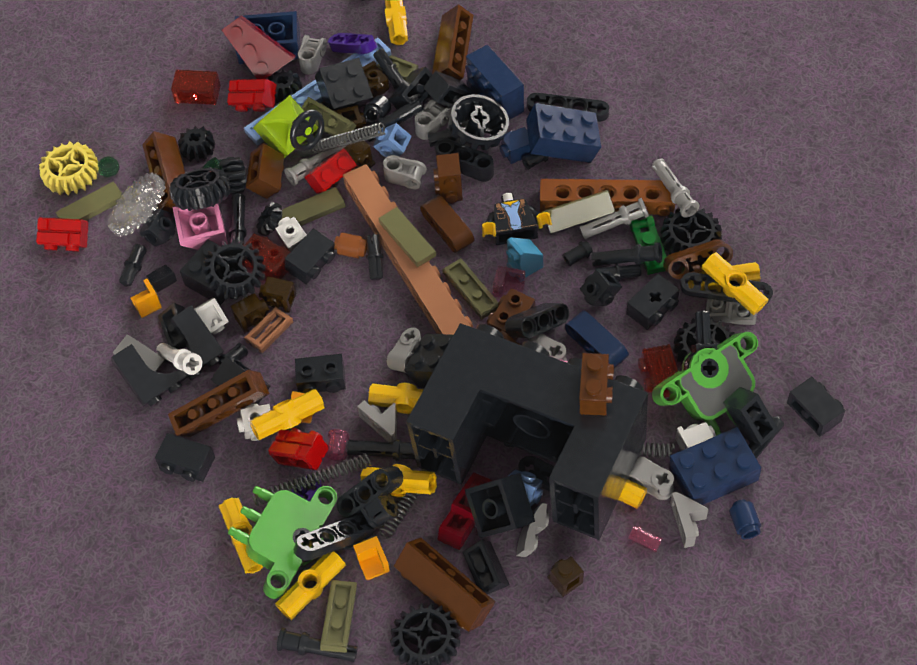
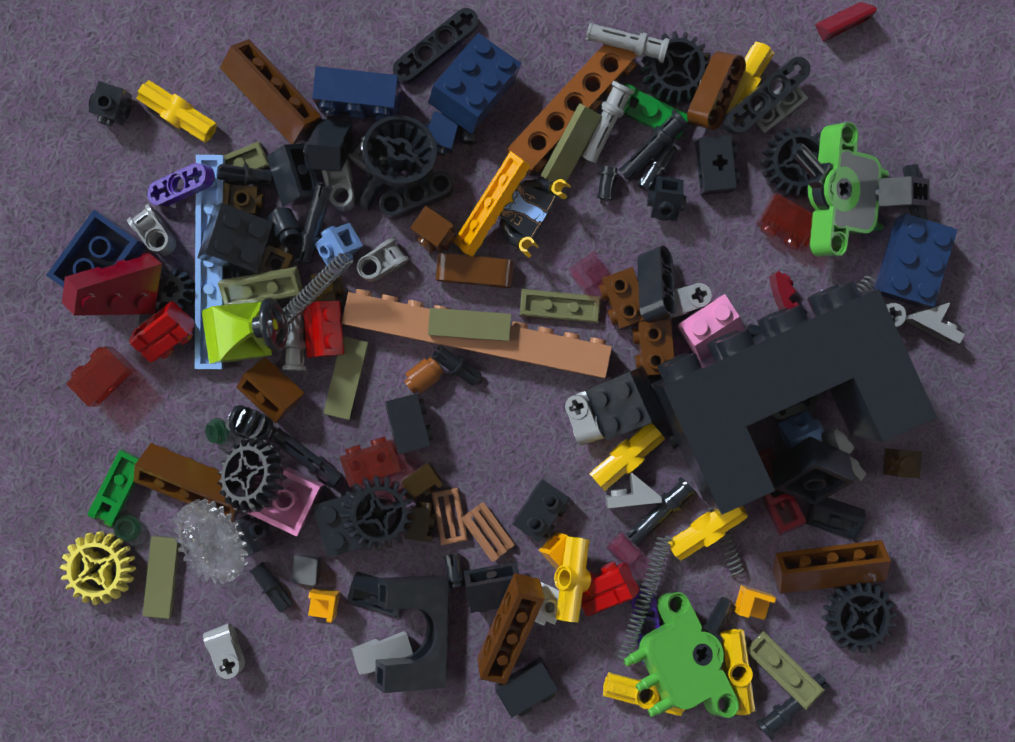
camera: 60 degrees left, 30 degrees up
red brick [36,217,89,252] -> none
white pin [156,343,202,375] -> none
black gear [178,126,216,163] -> none
white bracket [195,298,229,335] -> none
black gear [256,202,282,236] -> none
white brick [275,217,307,252] -> none
black beam [293,513,375,560] -> none
black piece [337,466,403,529] -> none
dark azure slope [506,237,543,280] -> none
dark blue beam [565,311,629,368] -> none
reddish brown brick [579,353,614,415] -> none
clear pink pin [628,525,663,552] -> none
white brick [675,422,716,451] -> none
yellow piece [701,252,769,315] -> none
dark blue brick [729,500,761,539] -> none
black brick [787,376,846,437] -> none
none -> green plate [87,449,139,528]
none -> light grey piece [203,623,246,679]
none -> light orange plate [453,151,531,257]
none -> nougat tile [461,502,514,562]
none -> dark red slope [815,2,877,42]

